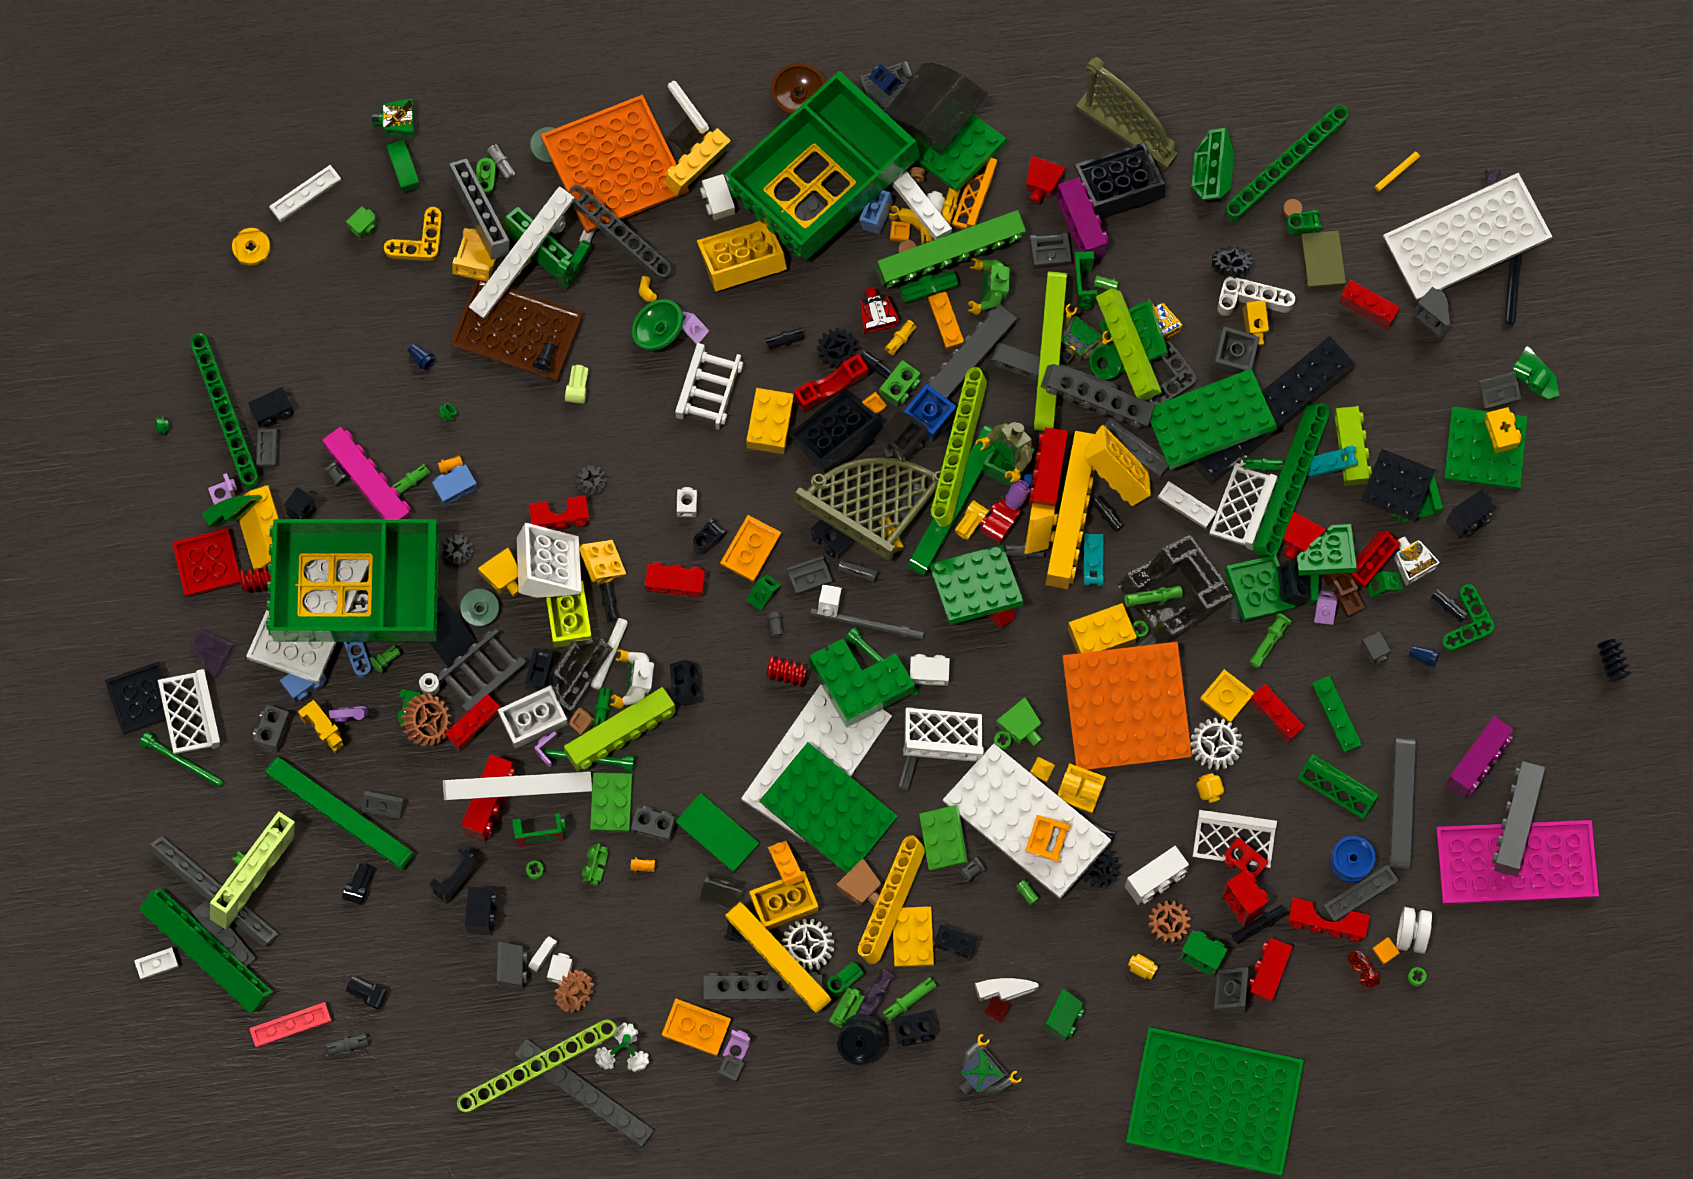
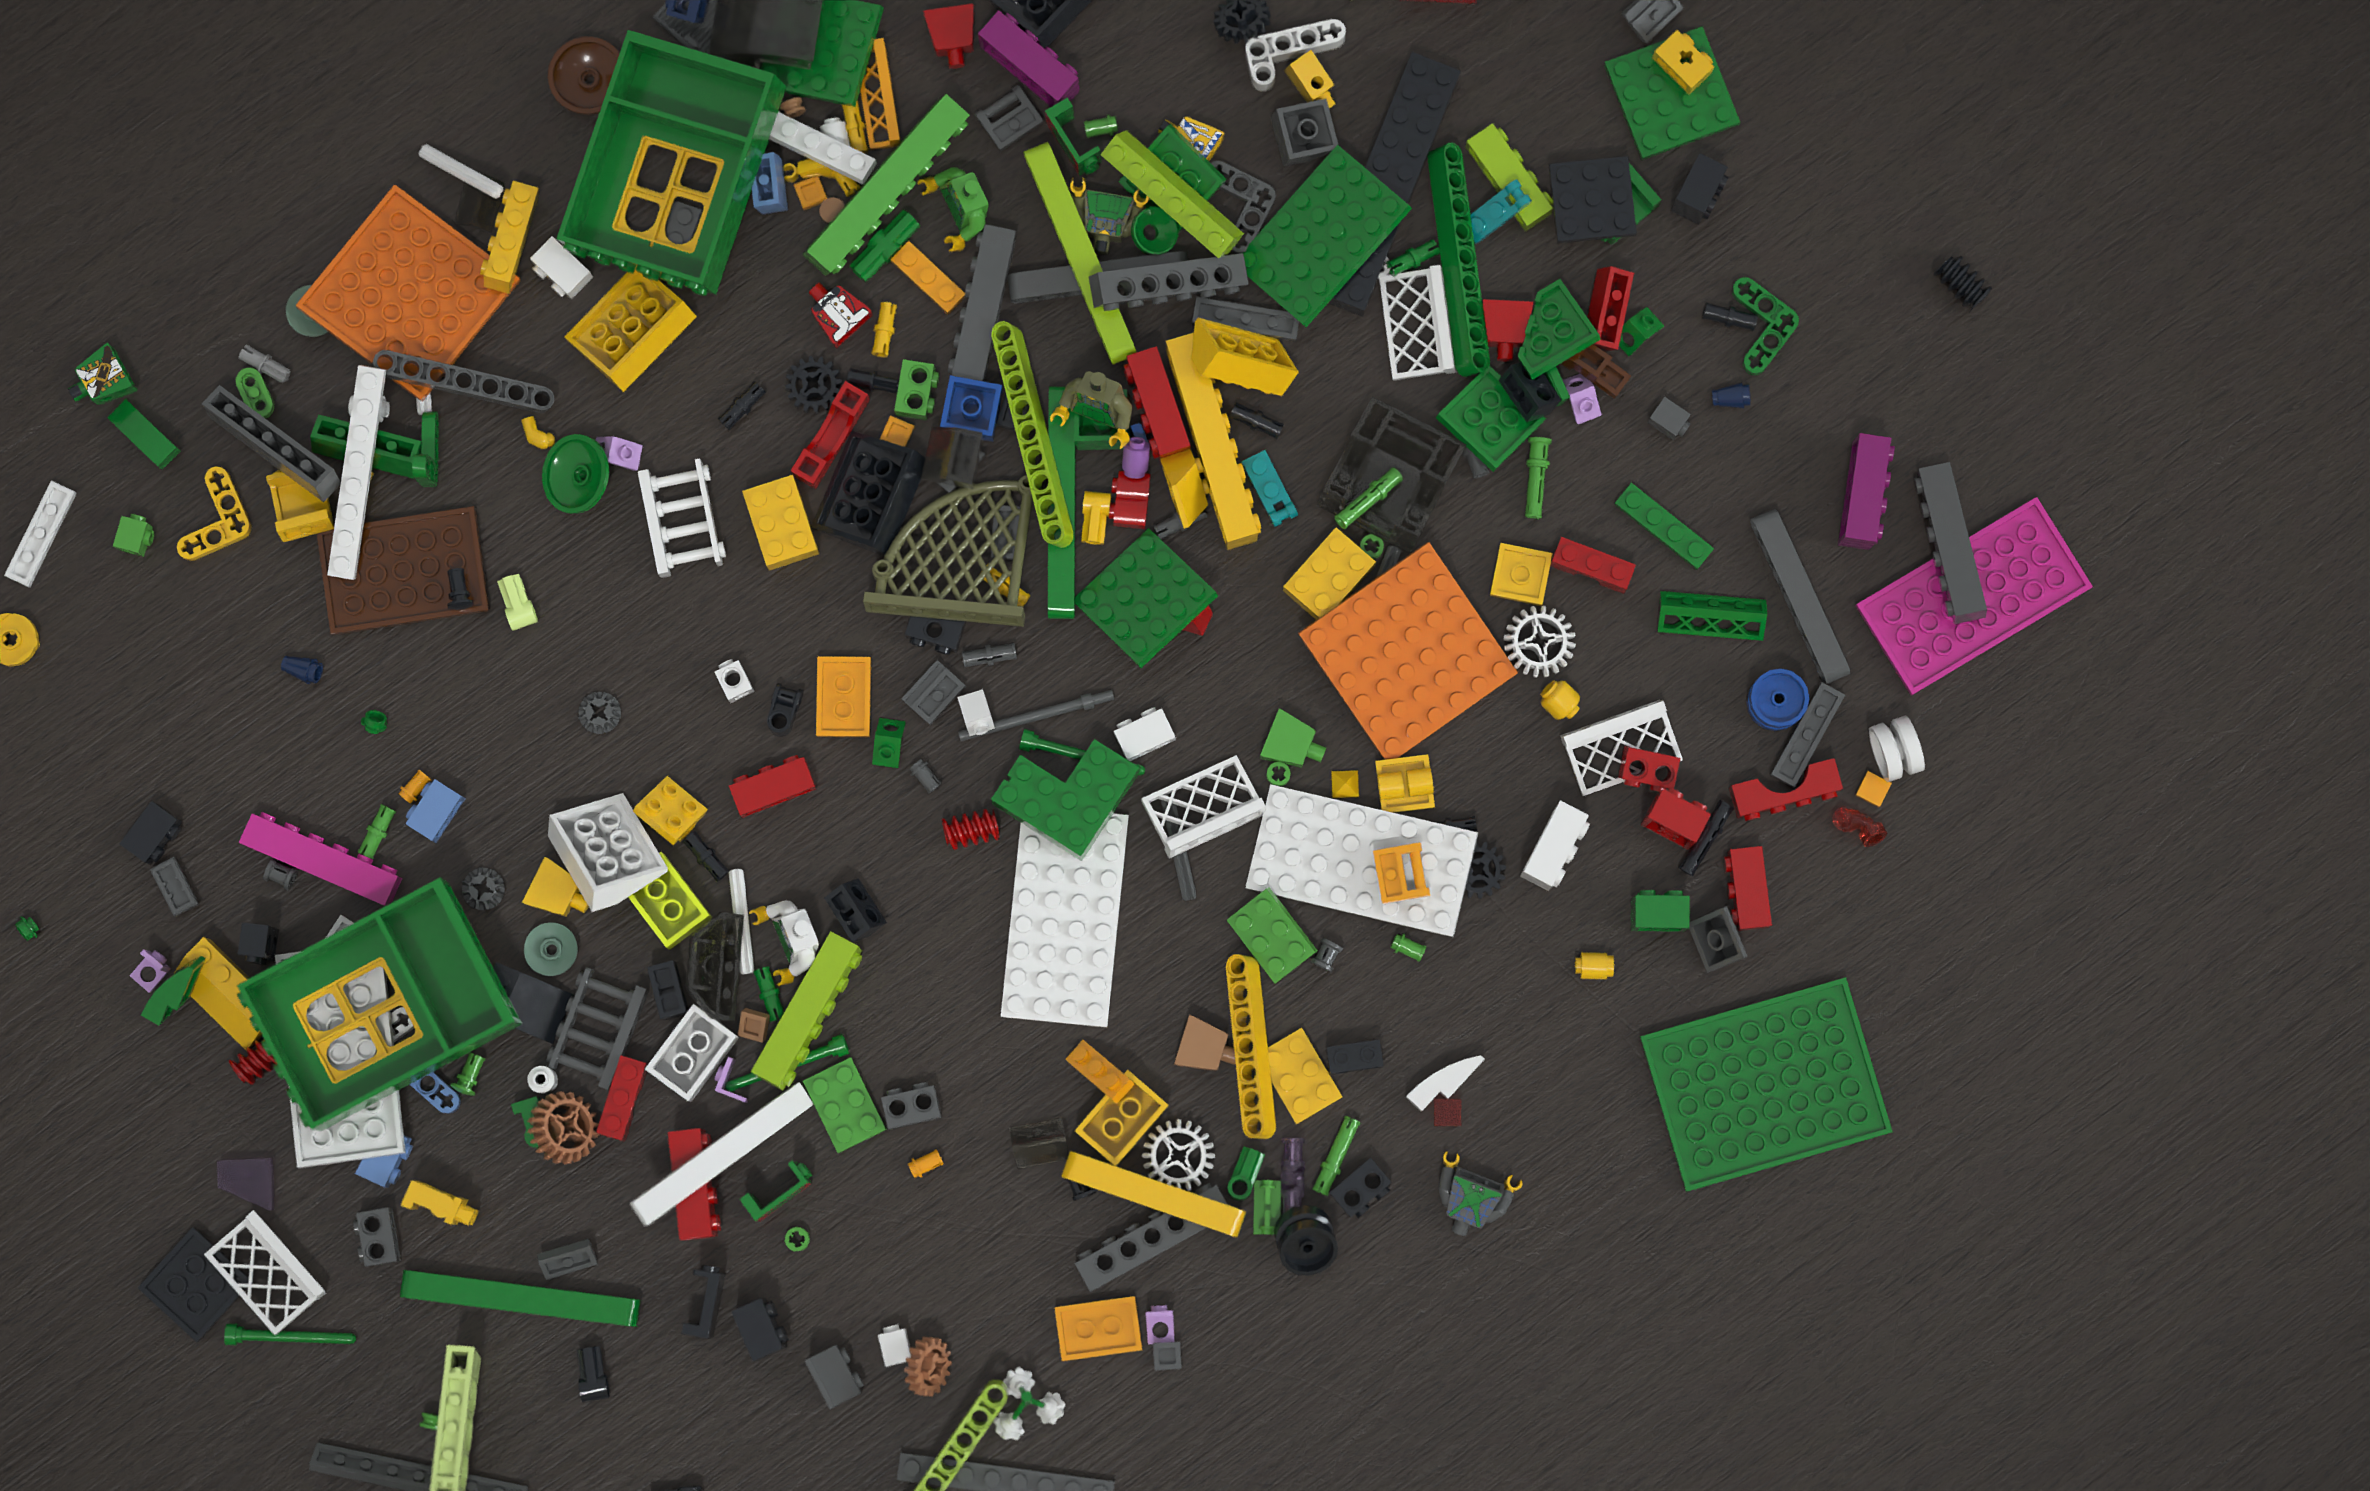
camera: 25 degrees left, 10 degrees up
red plate [172,528,241,597] -> none
green beam [190,334,259,490] -> none
medium lavender plate [329,706,369,722] -> none
white beam [528,936,557,972] -> none
red arch [529,496,590,530] -> none
bright green hinge [582,843,609,886] -> none
green tile [675,793,759,873] -> none
green plate [758,742,897,874] -> none
green slope [1044,989,1084,1041] -> none
nougat gear [1148,901,1191,944] -> none
white plate [1158,481,1216,529] -> none
torso [1394,536,1440,586] -> none
bright green bush [1408,967,1427,986] -> none

